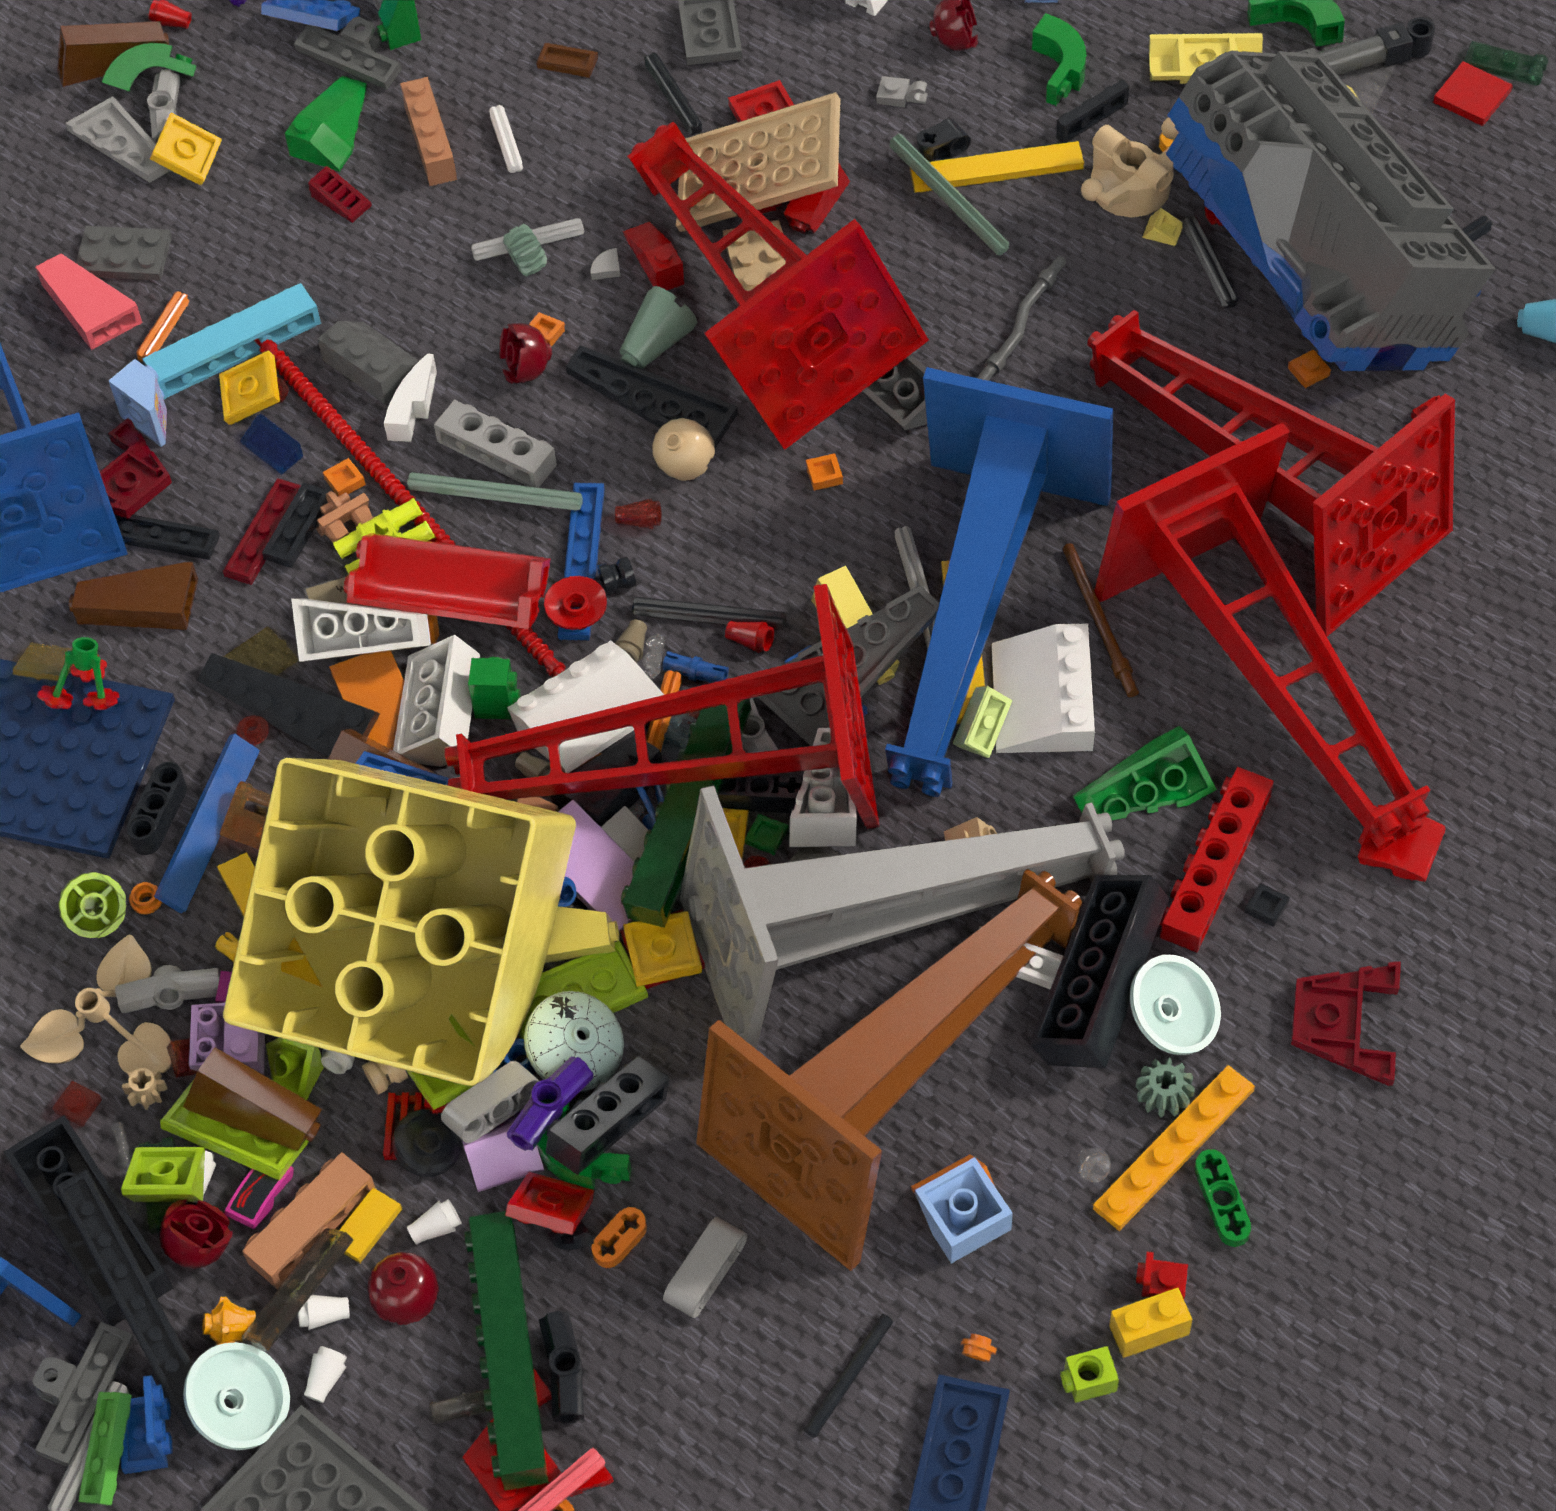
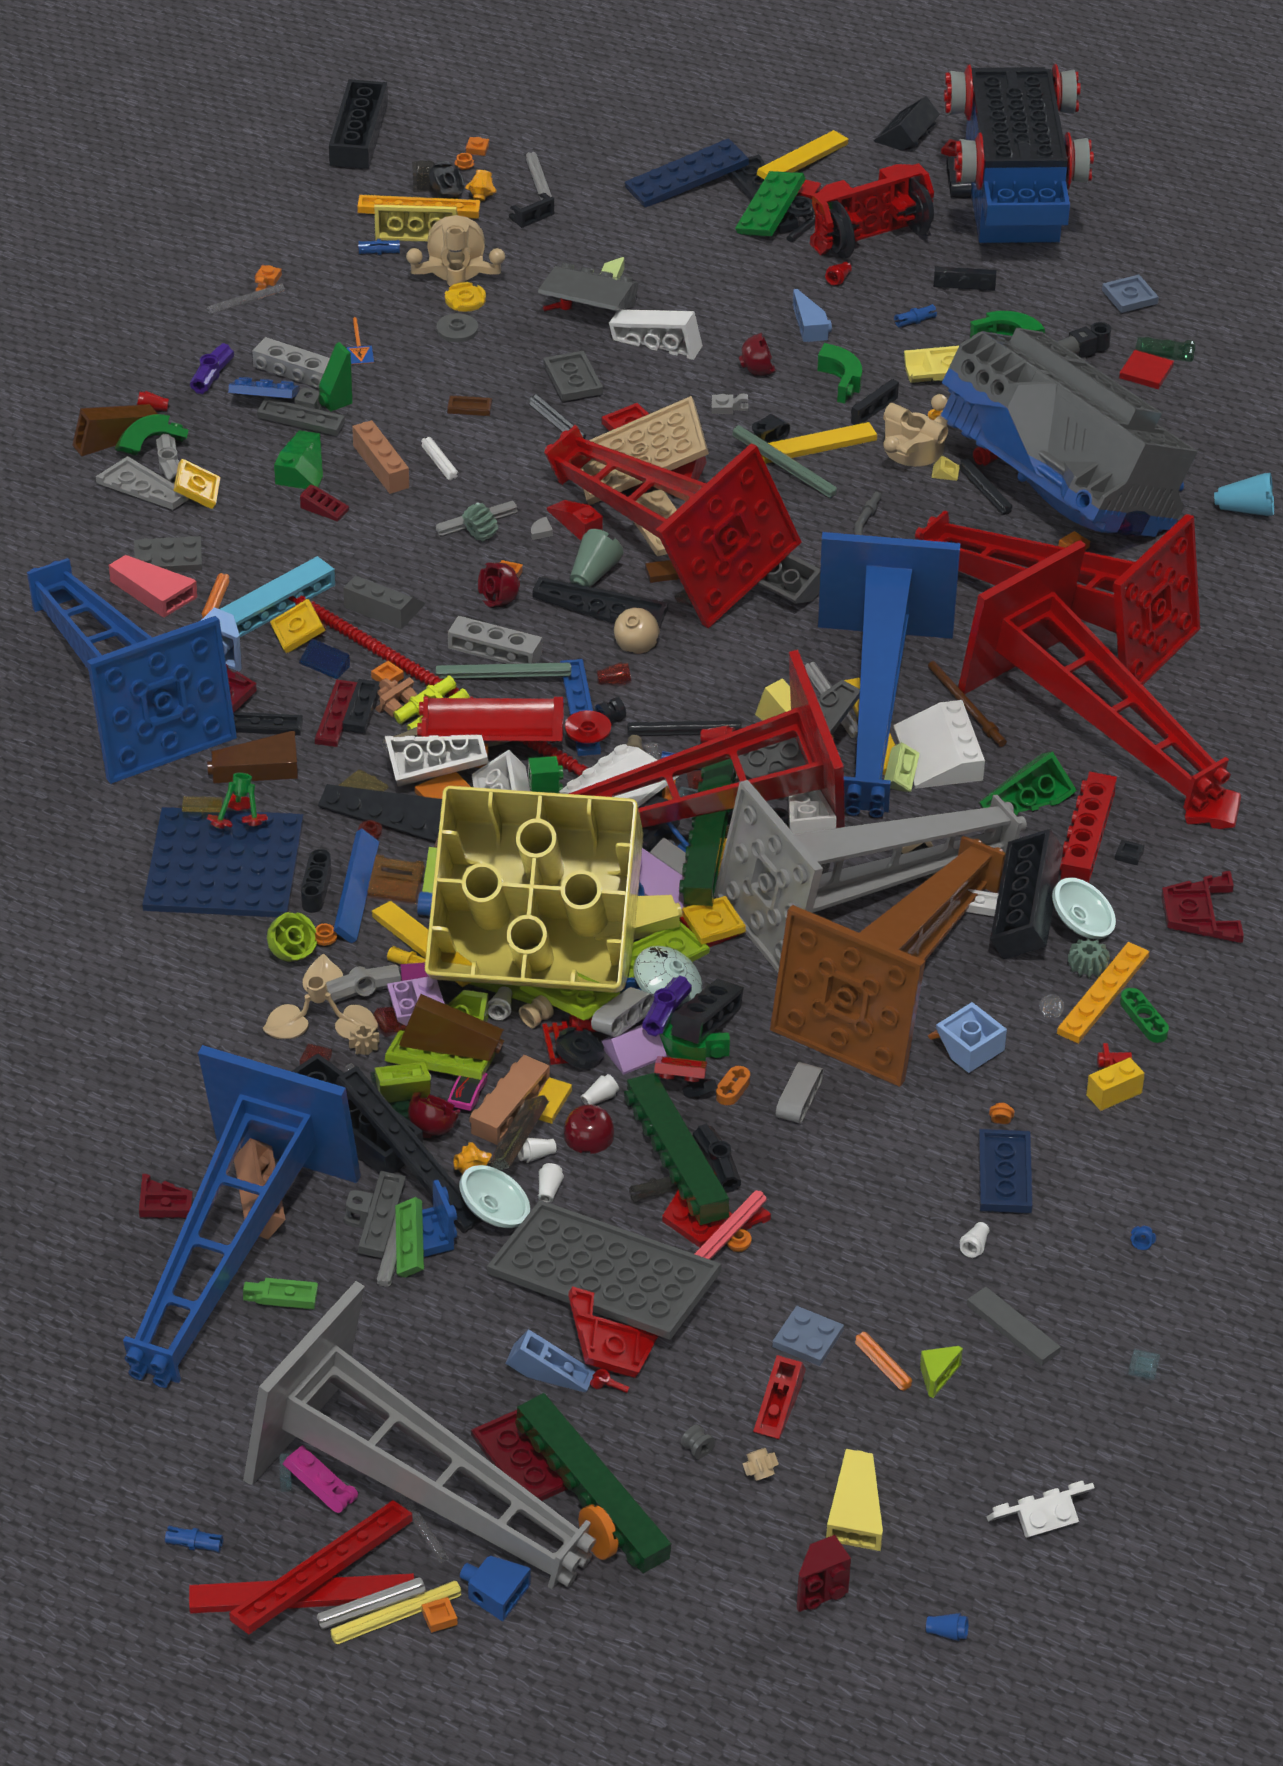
camera: 15 degrees left, 15 degrees down
white slope [384,354,437,442] -> none
black bar [804,1314,893,1438] -> none
orange plate [806,453,843,491] -> none
lime brick [1060,1346,1119,1403] -> none

